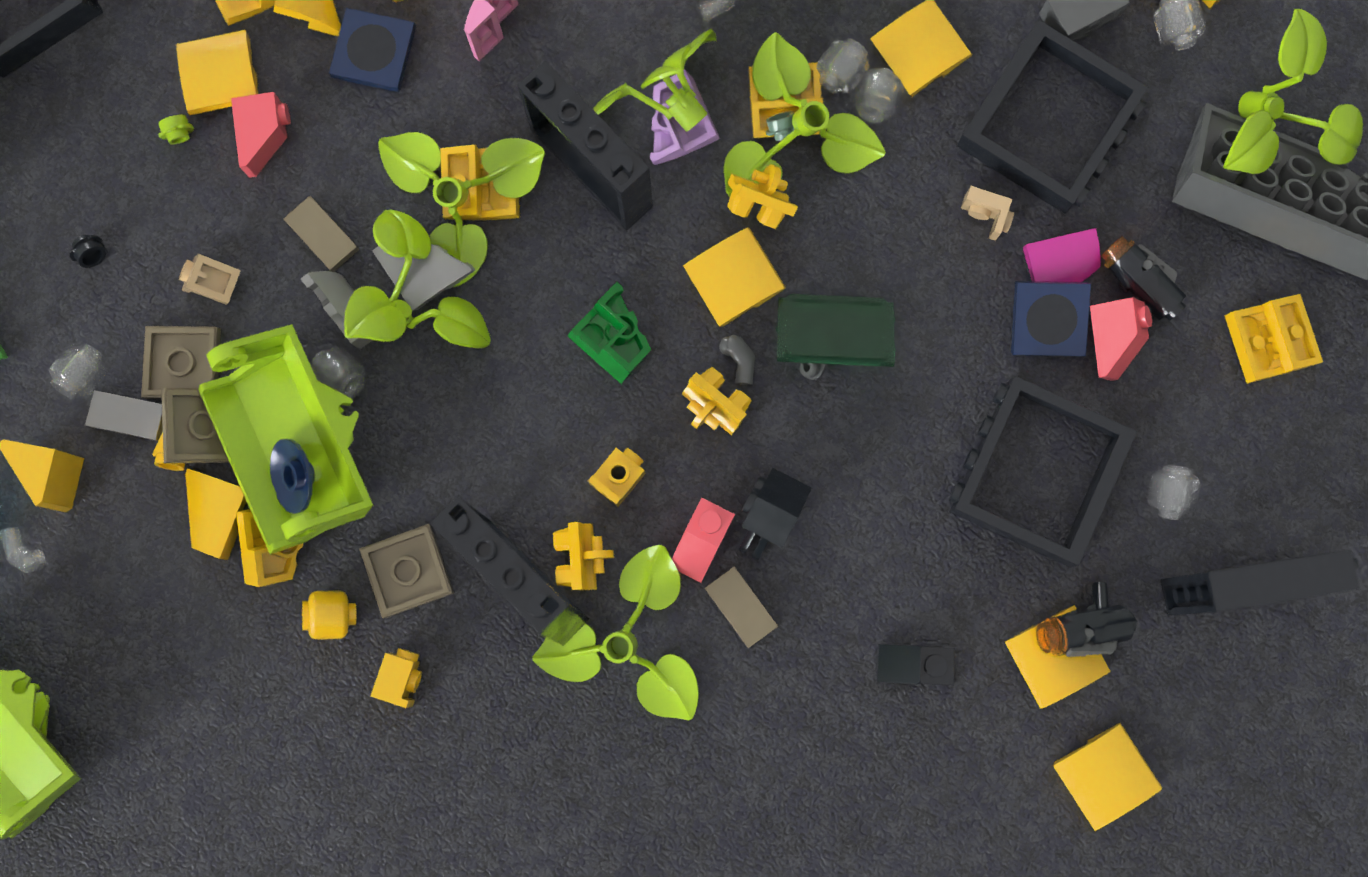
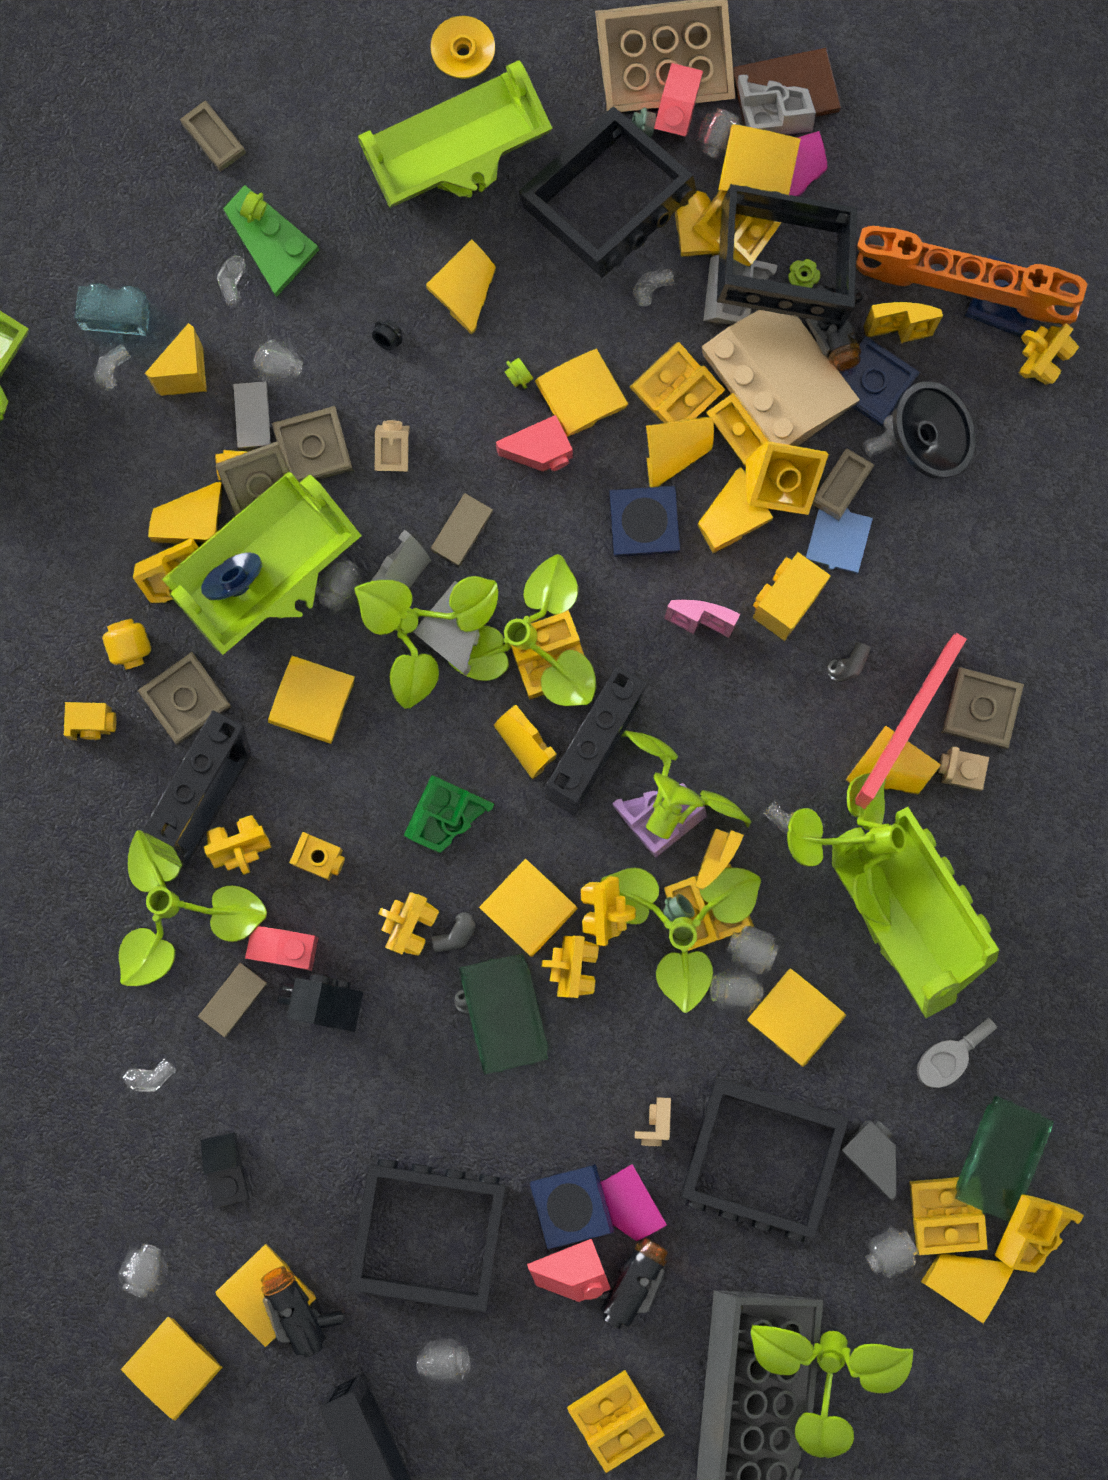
camera: 70 degrees right, 0 degrees up
none -> clear head [117,1243,169,1299]
none -> clear arm [124,1058,177,1092]
none -> yellow slope [268,656,355,744]
none -> yellow slope [426,239,496,334]
none -> yellow slope [494,705,557,779]
none -> yellow hips [541,936,599,998]
none -> yellow slope [695,829,744,890]

